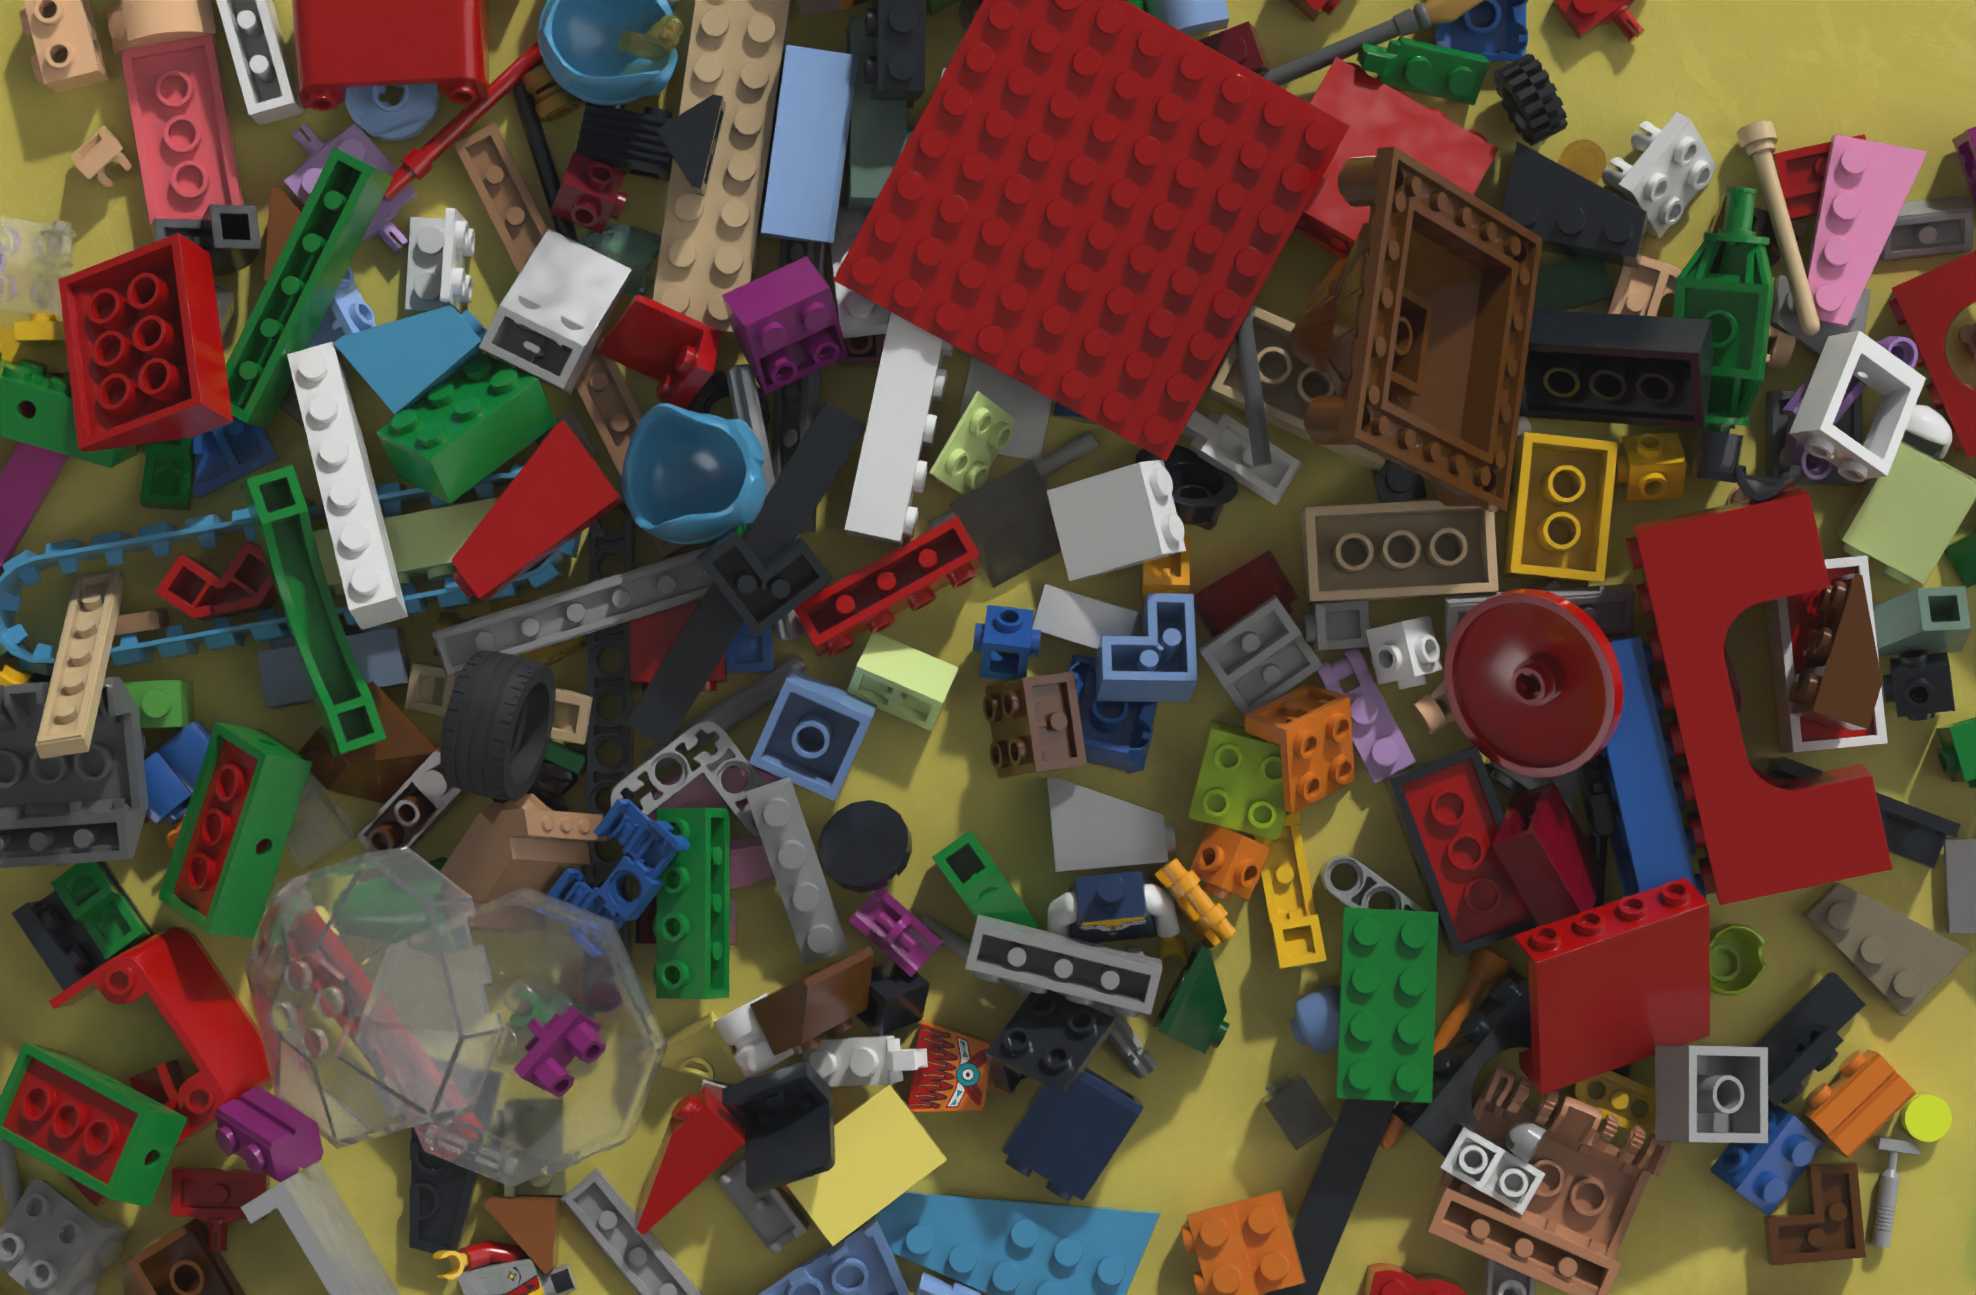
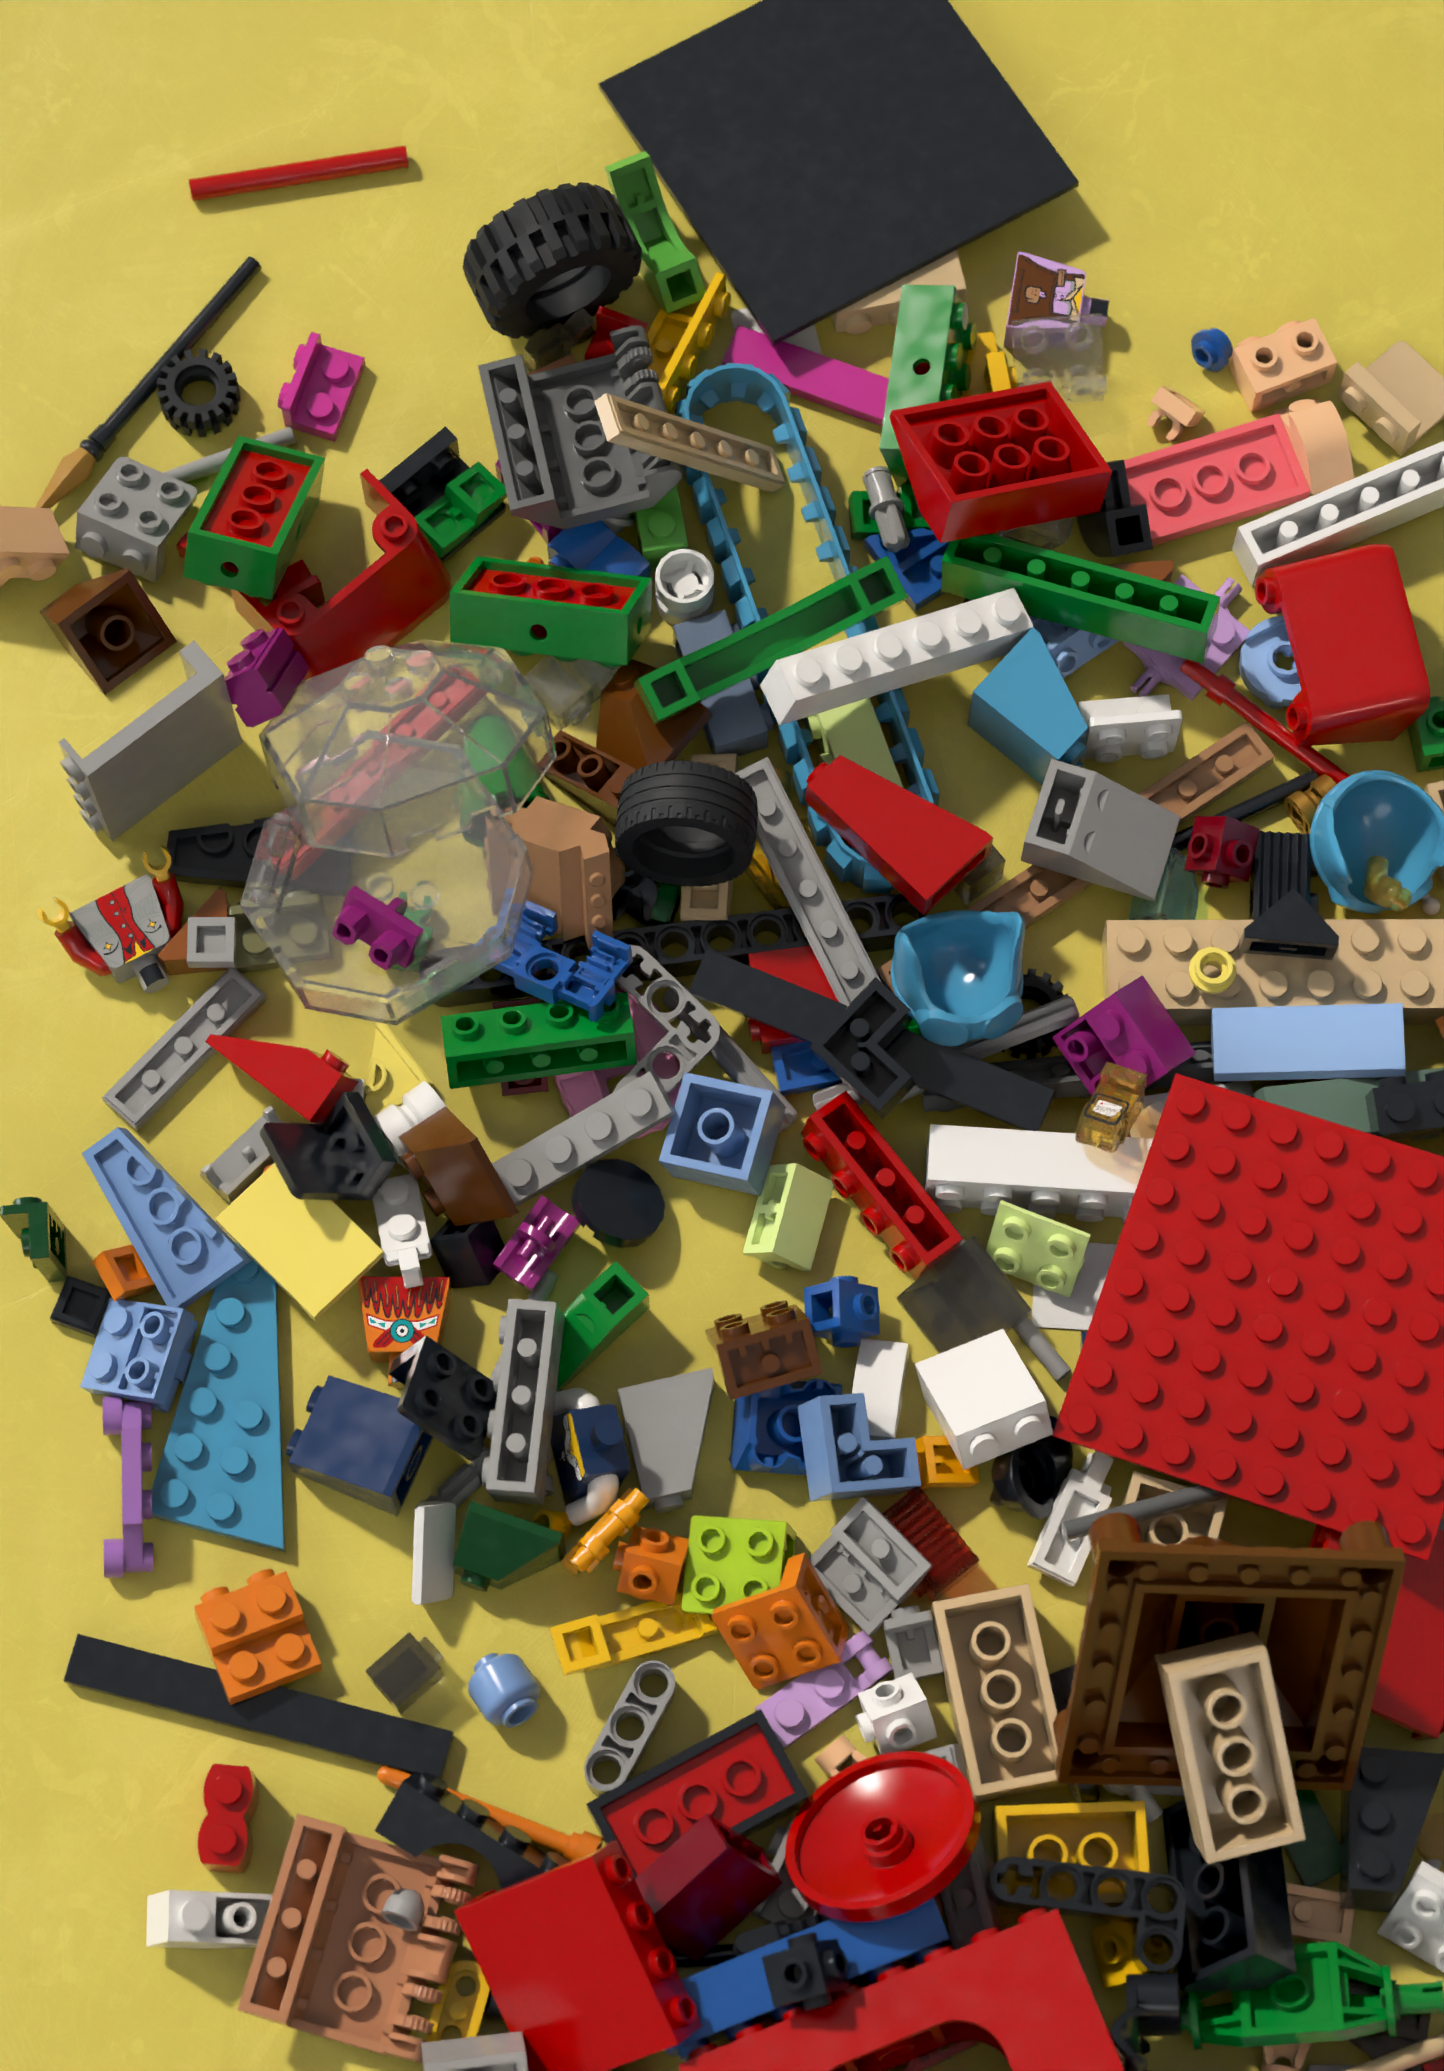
camera: 85 degrees right, 15 degrees down
medium nougat tile [114,607,170,636] -> none
red brick [155,540,278,621] -> none
red plate [170,1167,270,1252] -> none
green brick [376,353,557,504] -> none
red bracket [599,294,722,409] -> none
green plate [1335,907,1439,1103] -> none
white slope [1440,1126,1545,1215] -> none
none -> light grey plate [187,917,237,968]
none -> white slope [412,1500,456,1605]
none -> white wheel [655,549,714,625]
none -> black brick [762,1932,850,2011]
none -> light grey axle [862,466,910,553]
none -> black beam [986,1857,1186,1974]
none -> clear yellow leg [1075,1062,1147,1154]
none -> tan brick [1155,1631,1306,1864]
none -> light yellow plate [1189,947,1236,994]
none -> blue plate [1191,328,1233,372]

